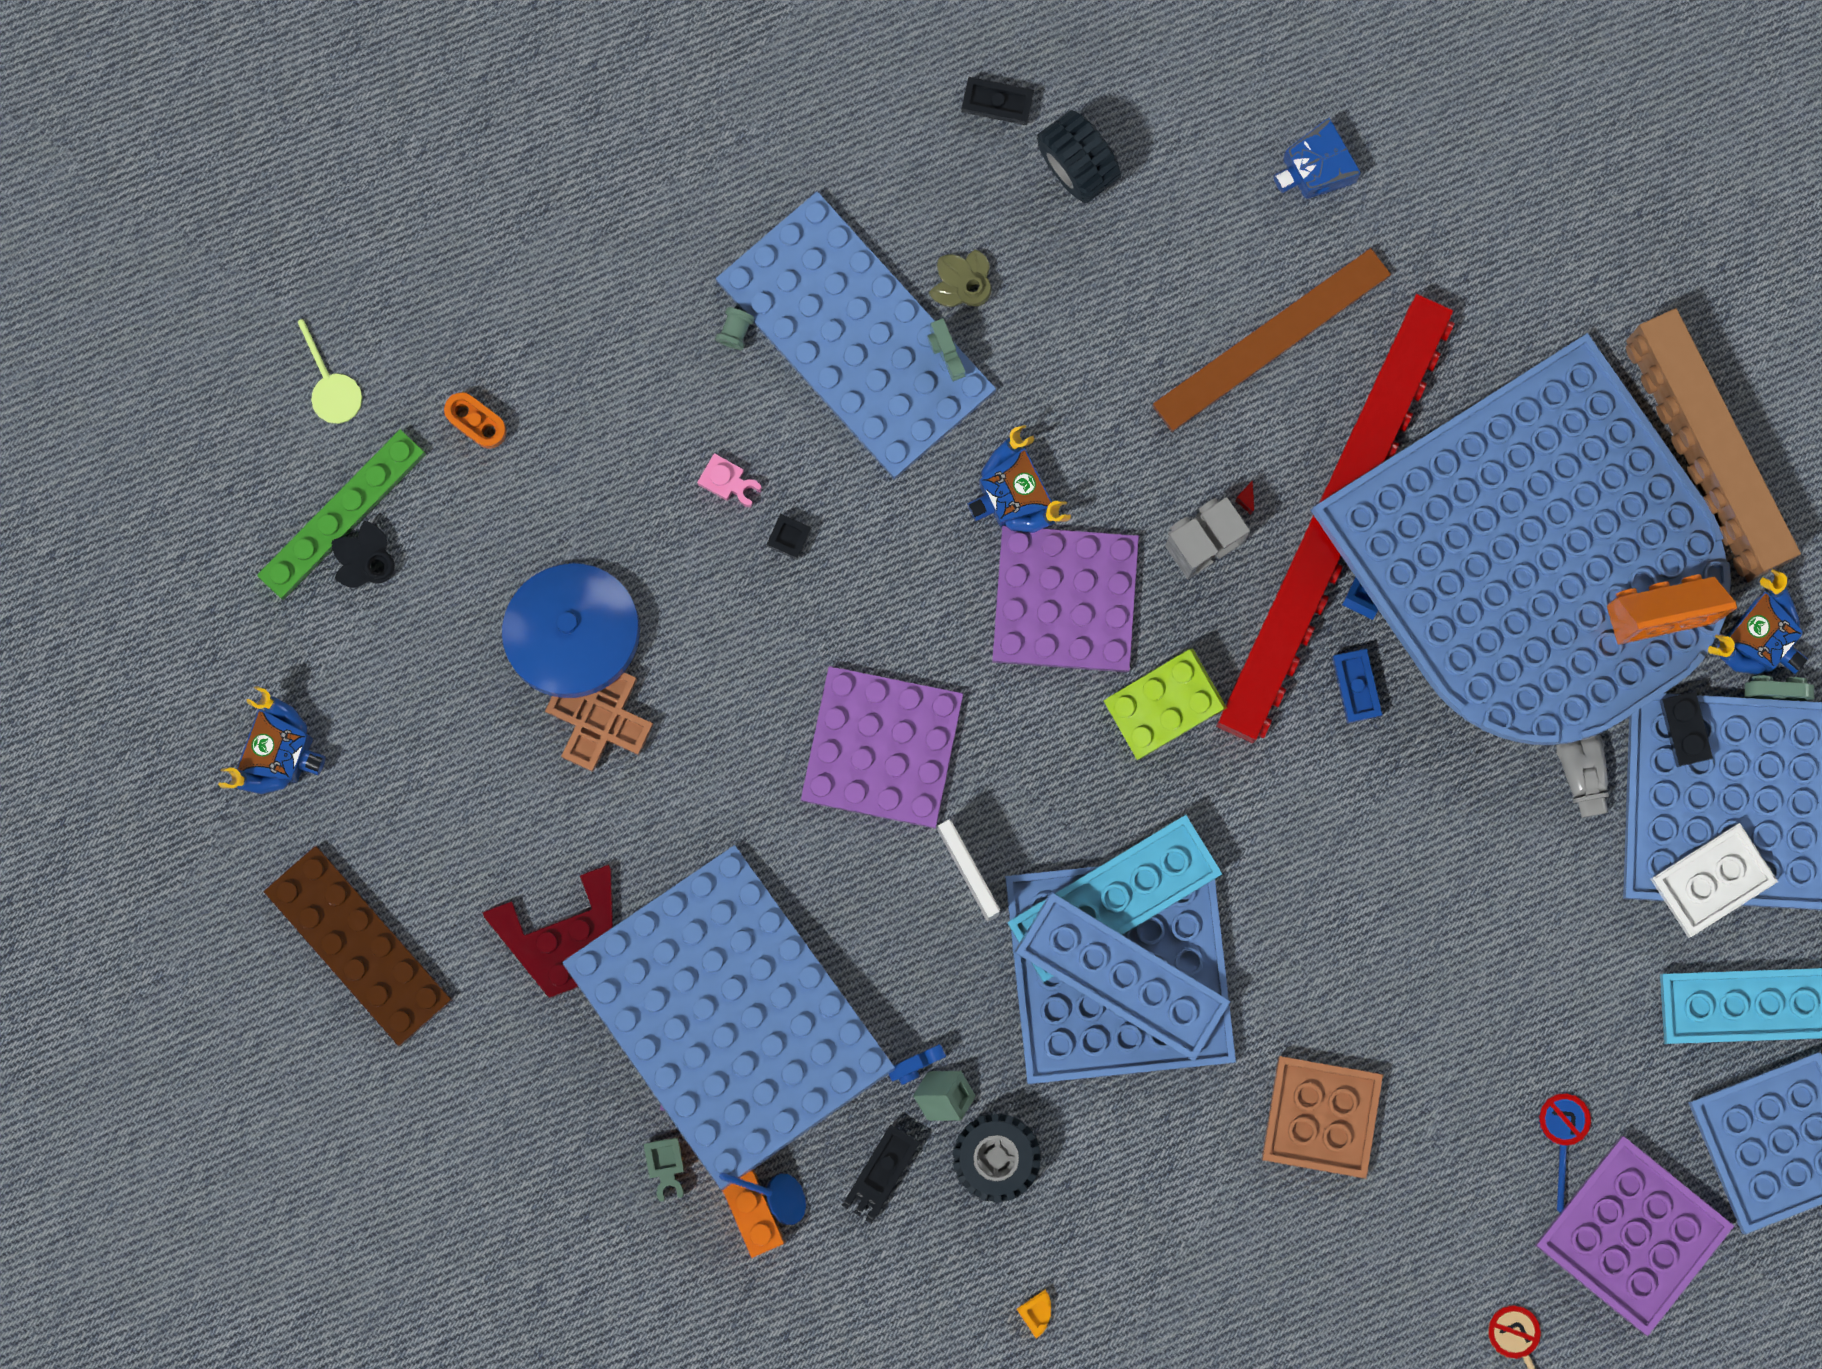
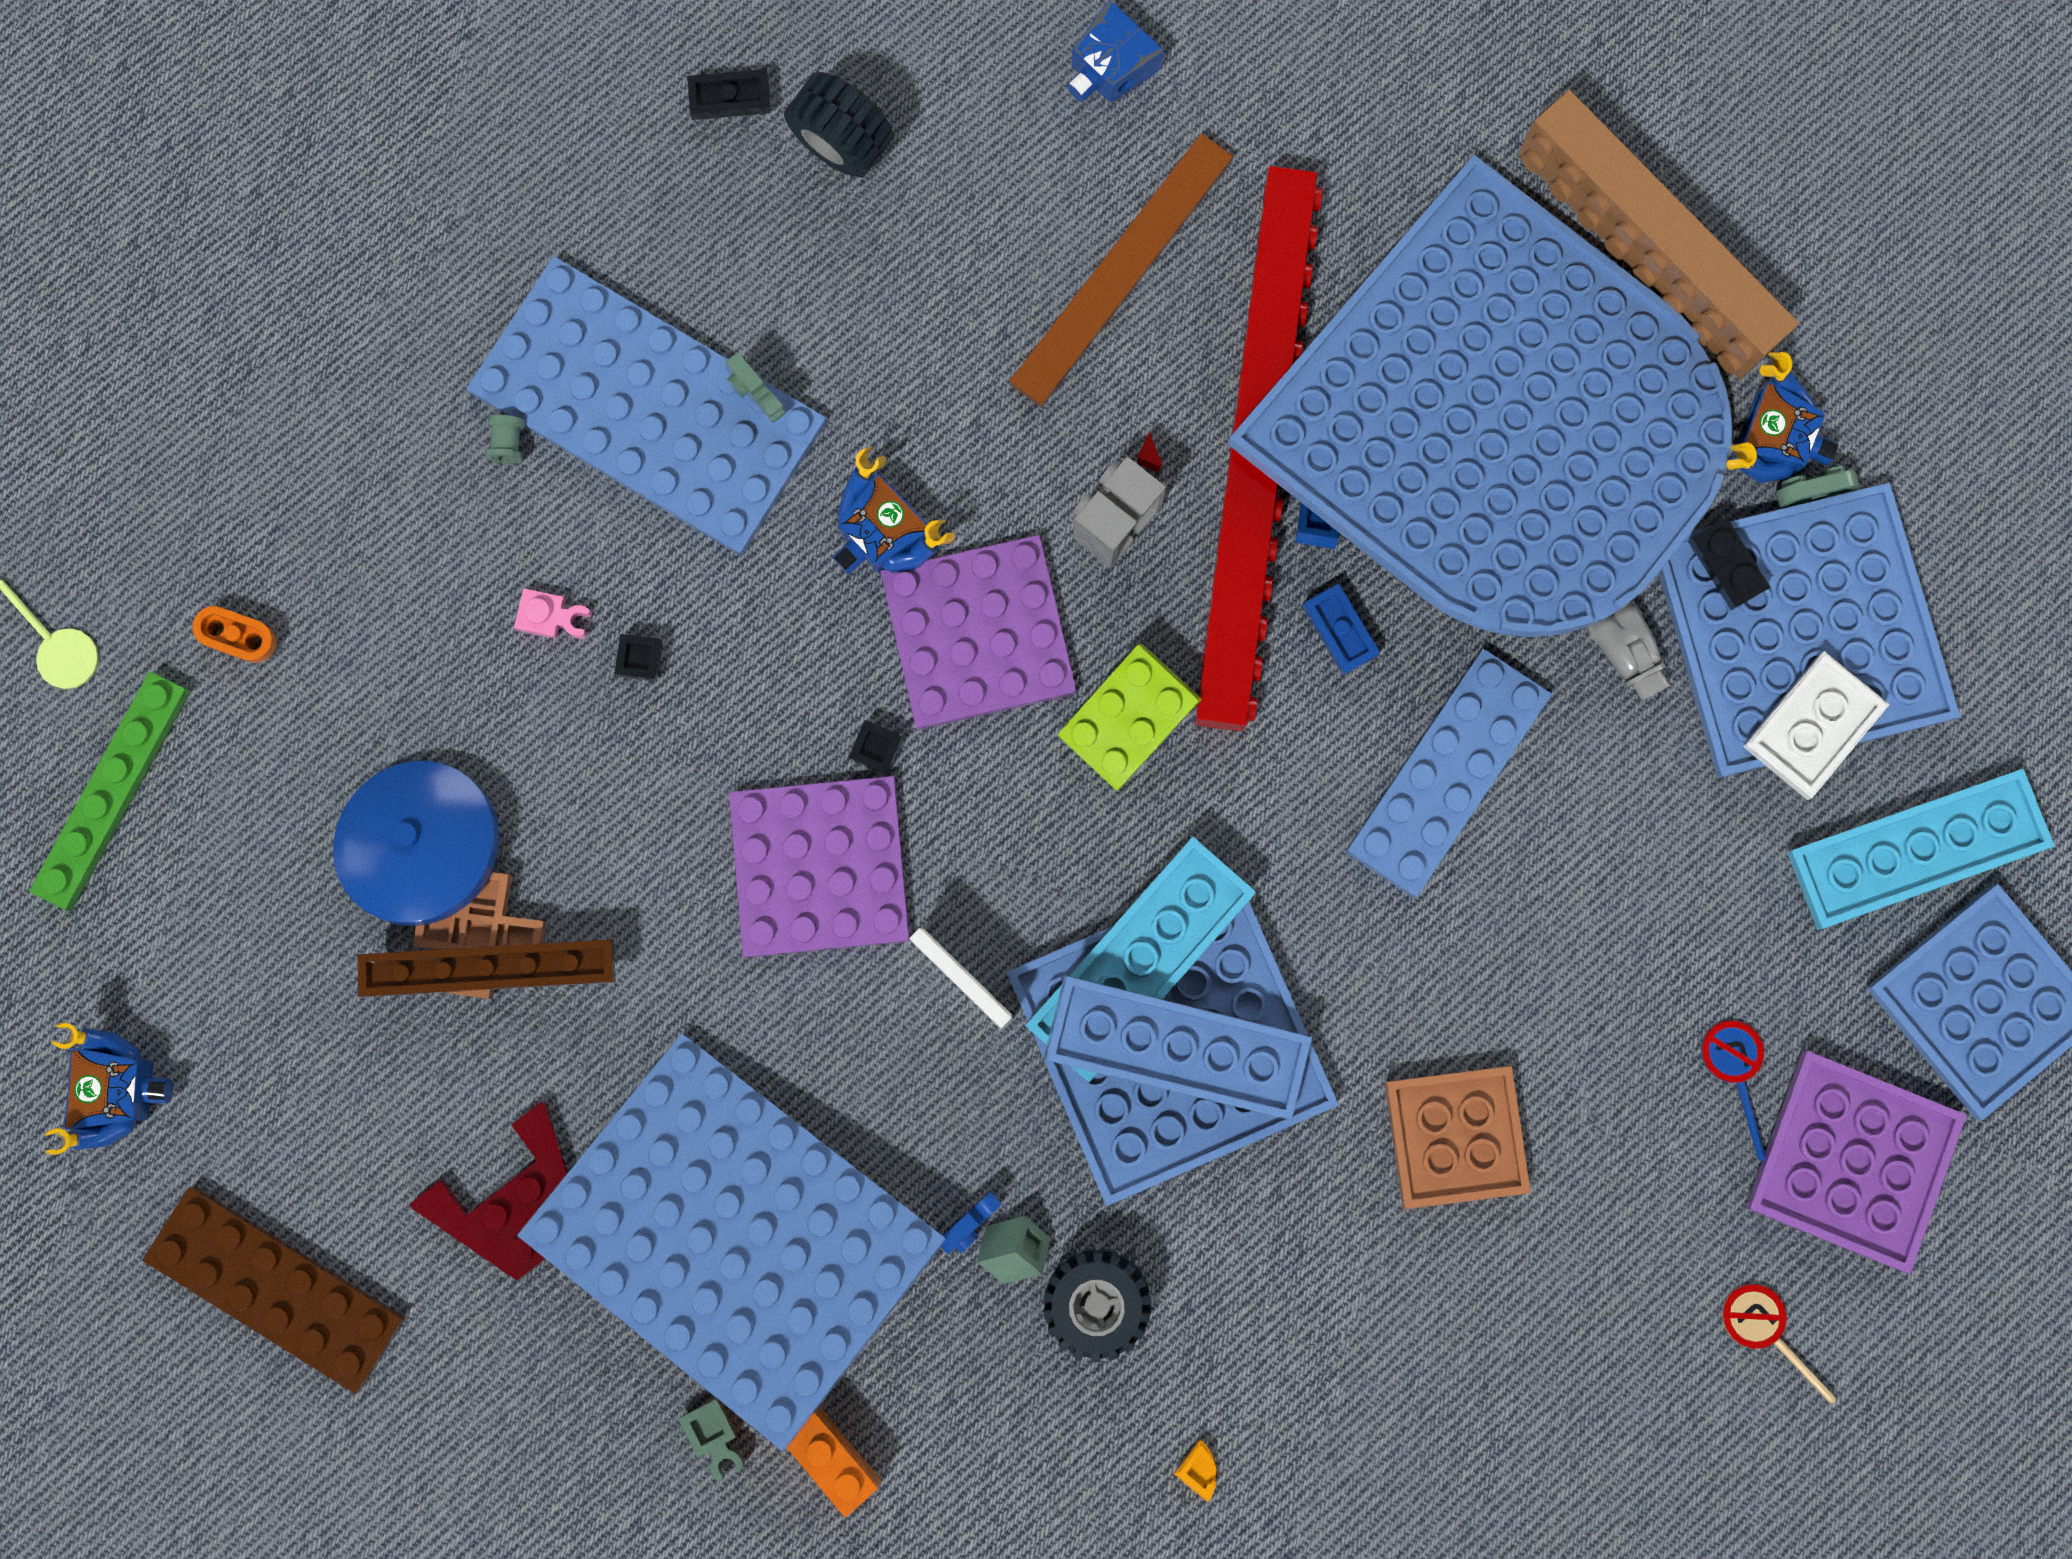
camera: 20 degrees left, 0 degrees up
black plate [331,521,395,588] -> none
blue piece [719,1173,806,1225] -> none
black hinge [842,1124,920,1224] -> none
olive plate [929,249,992,307] -> none
orange slope [1607,574,1737,645] -> none
none -> reddish brown plate [357,939,616,997]
none -> black plate [848,720,903,776]
none -> medium blue plate [1346,649,1552,899]

